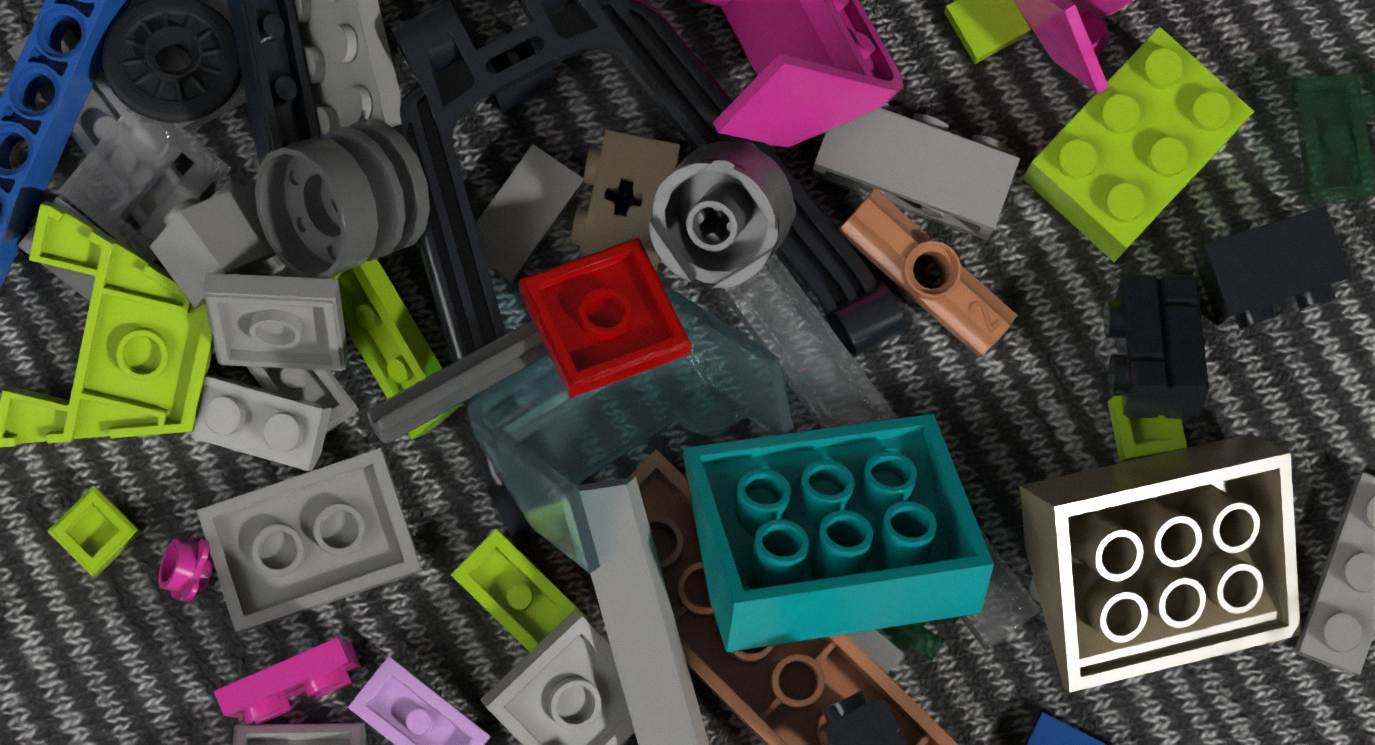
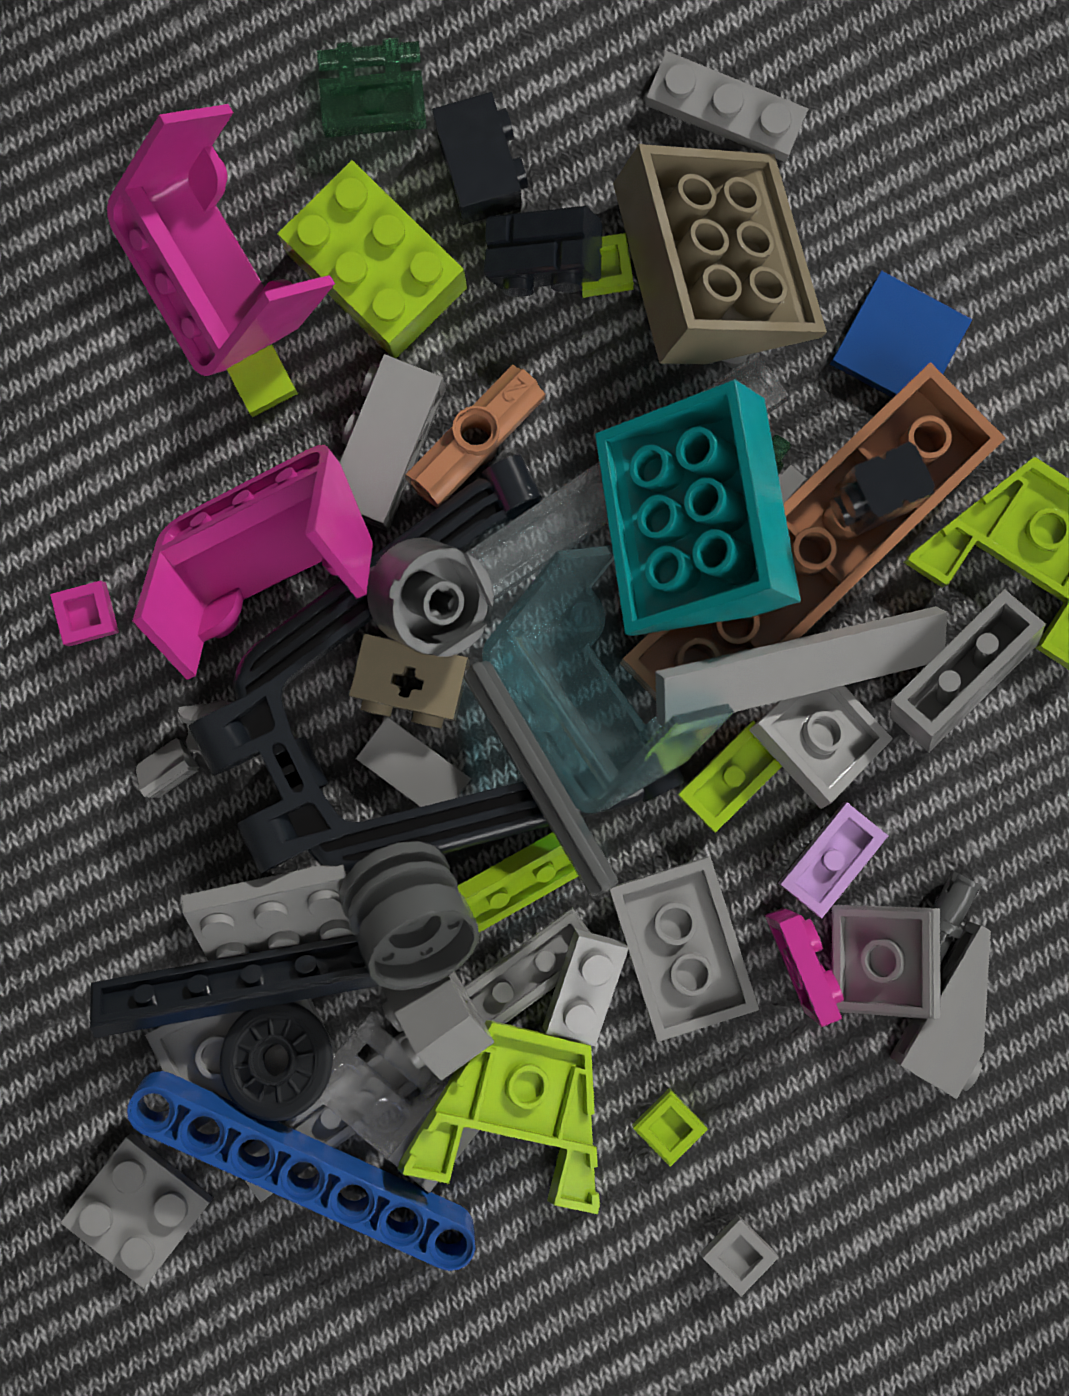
camera: 80 degrees left, 5 degrees up
dark pink plate [158,537,213,603] -> none
light grey tile [203,273,348,371] -> none
red tile [519,237,692,398] -> none

